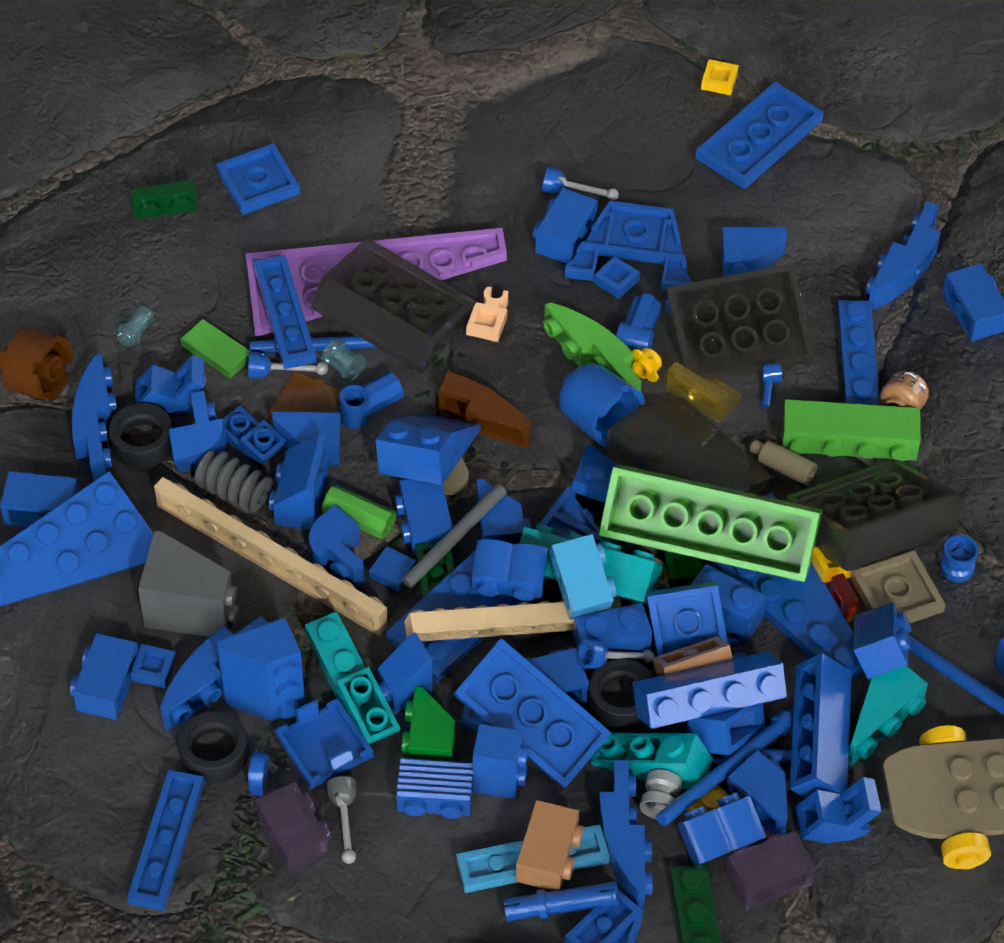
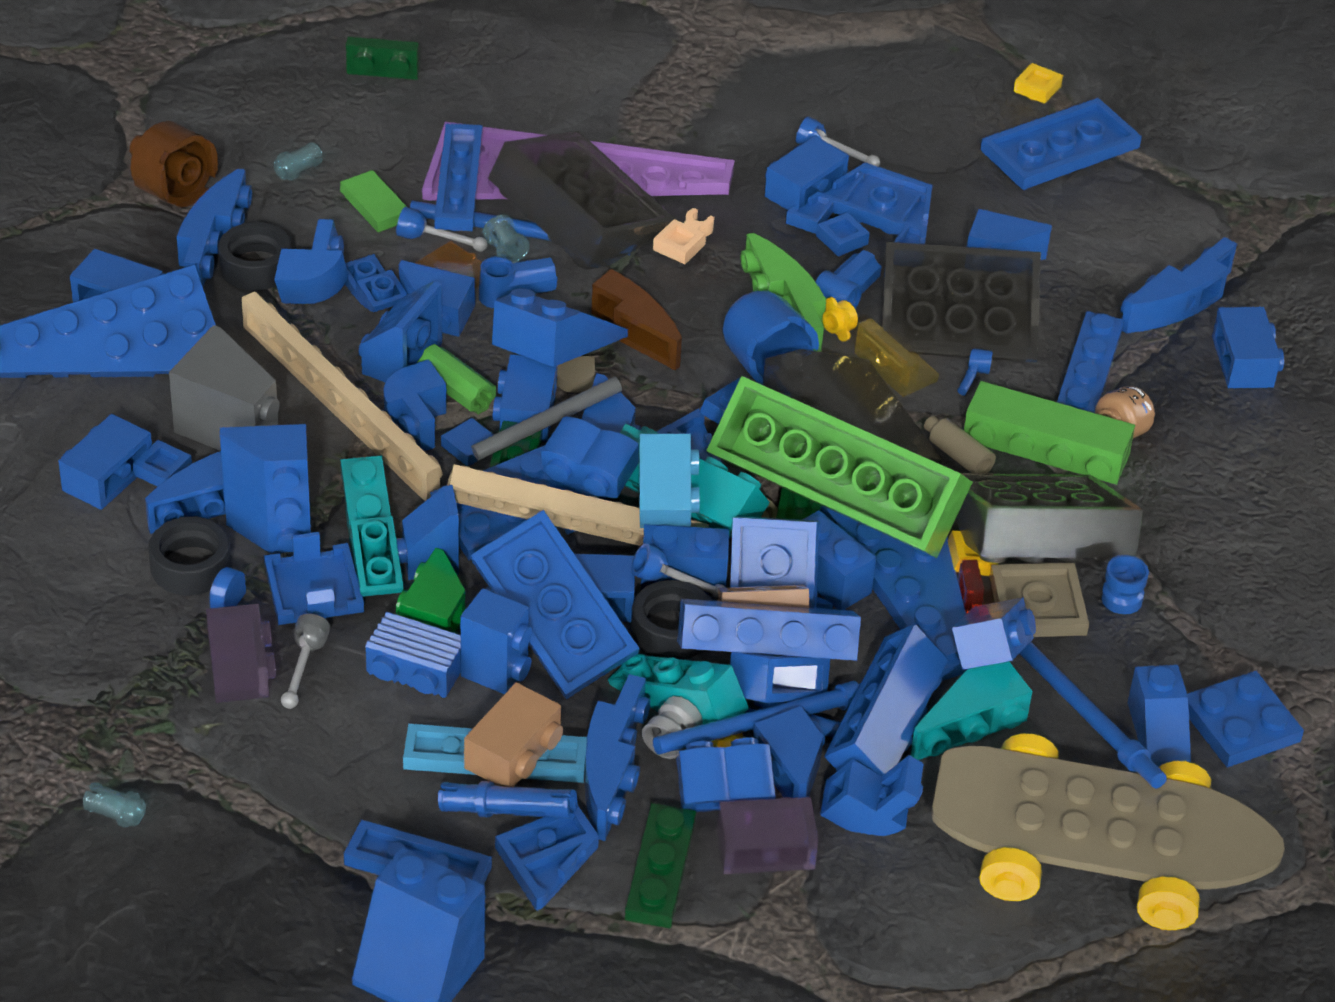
camera: 15 degrees right, 10 degrees down
blue plate [127,770,205,911] -> none
blue brick [135,355,206,416] -> none
dark grey piece [194,450,273,513] -> none
blue plate [216,143,300,215] -> none

